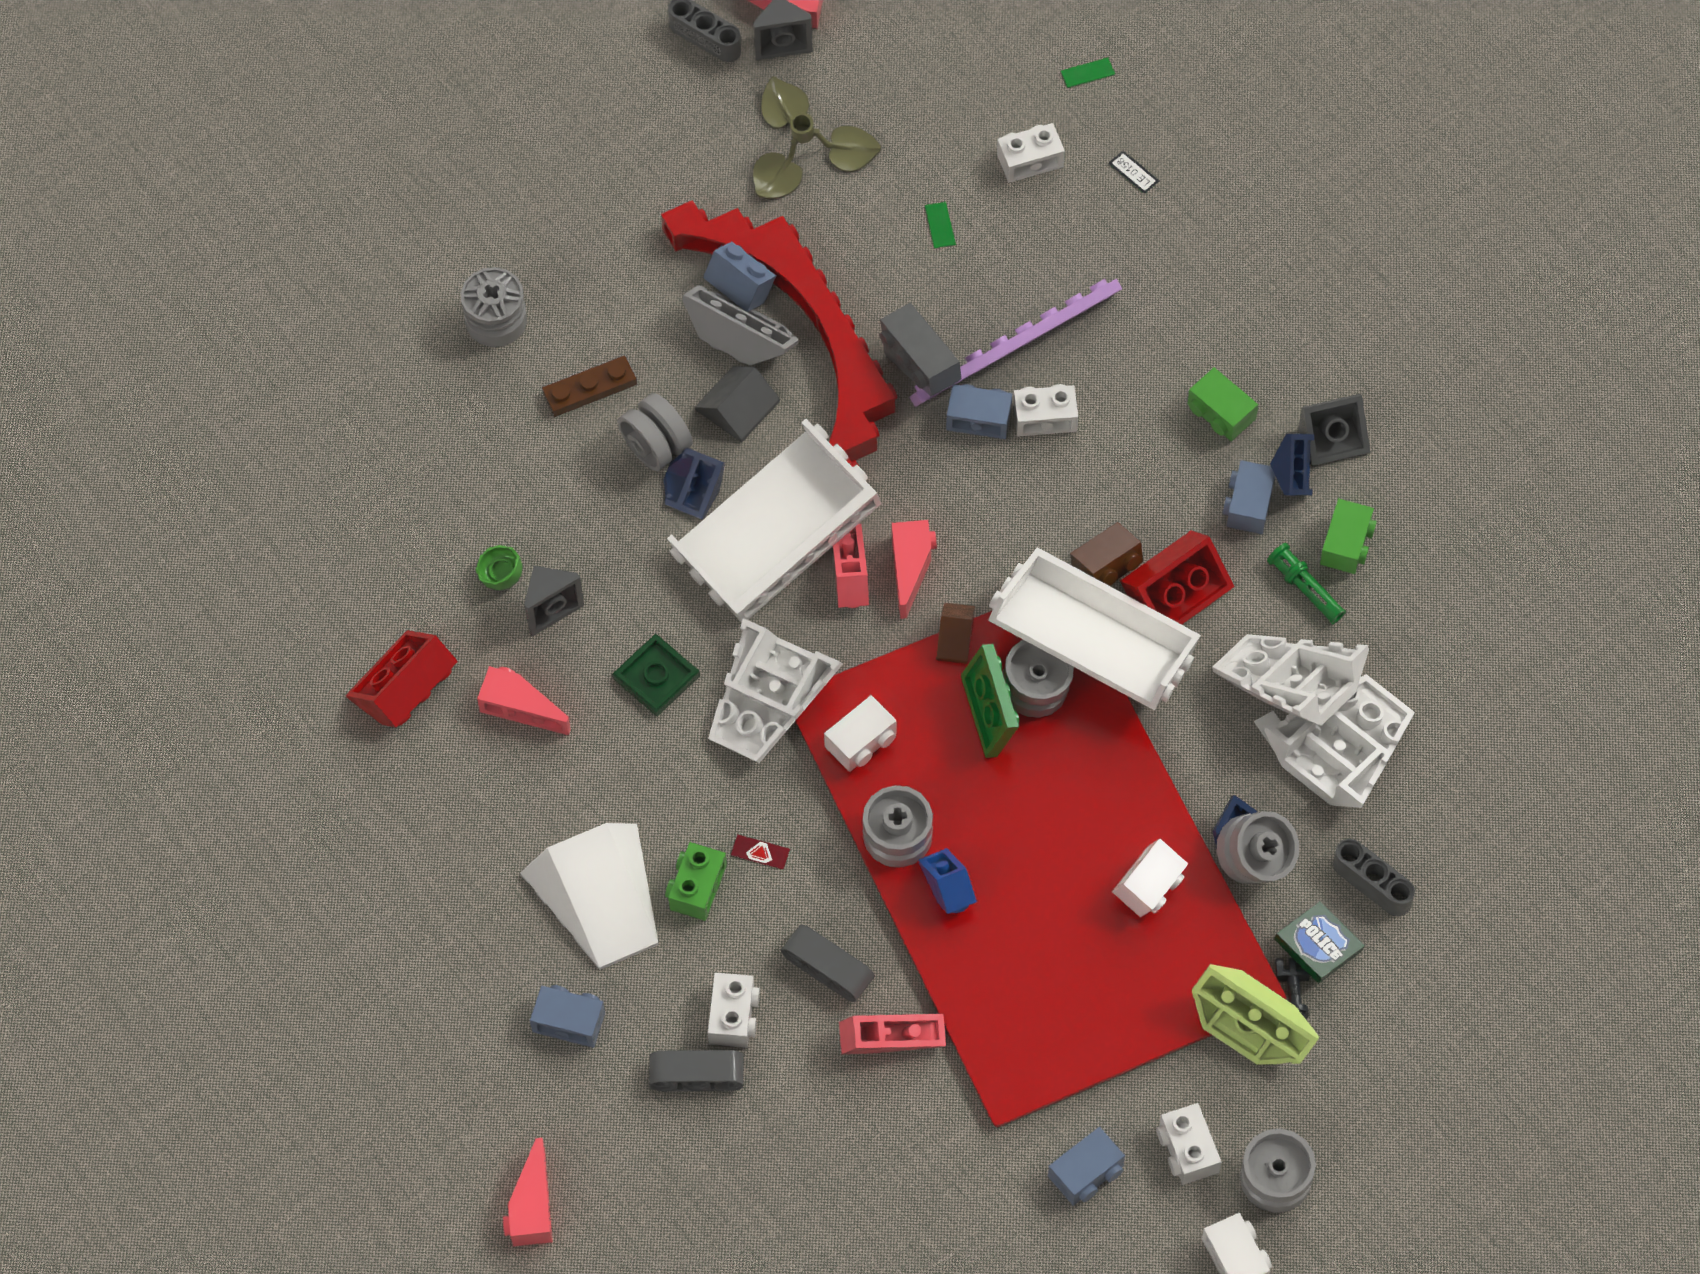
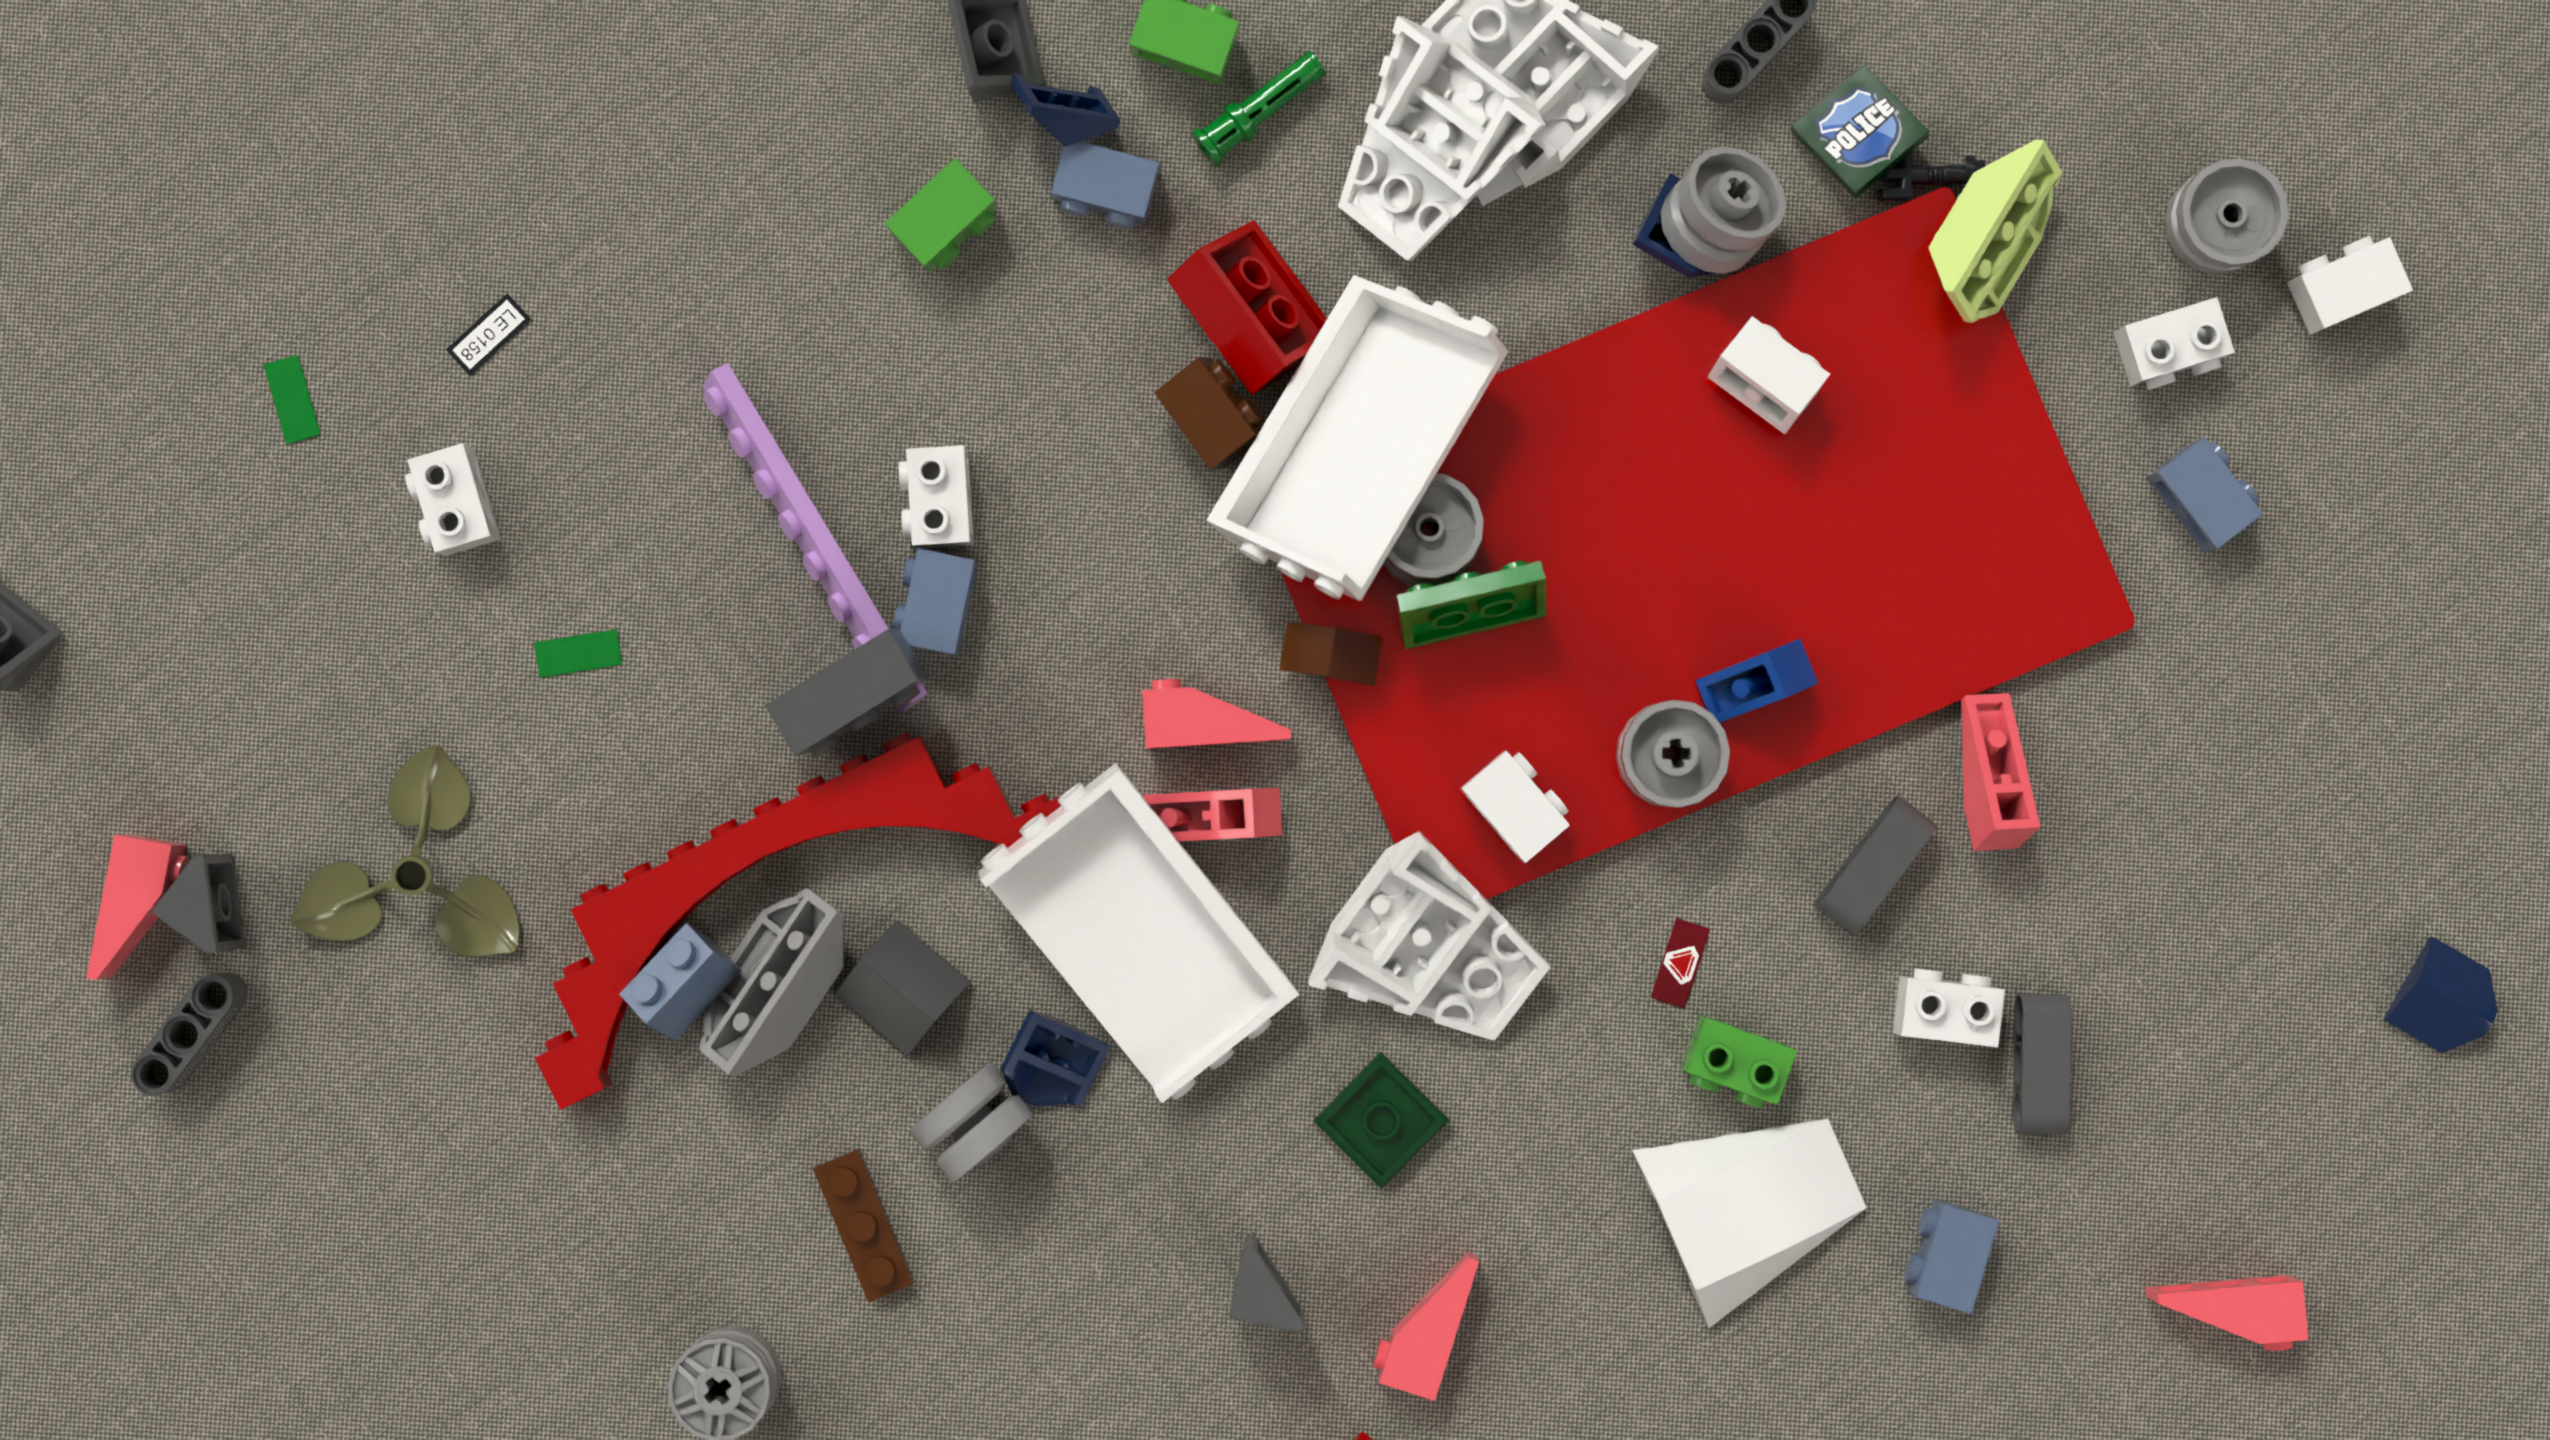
camera: 90 degrees left, 25 degrees up
bright green hair [475,545,523,591] -> none

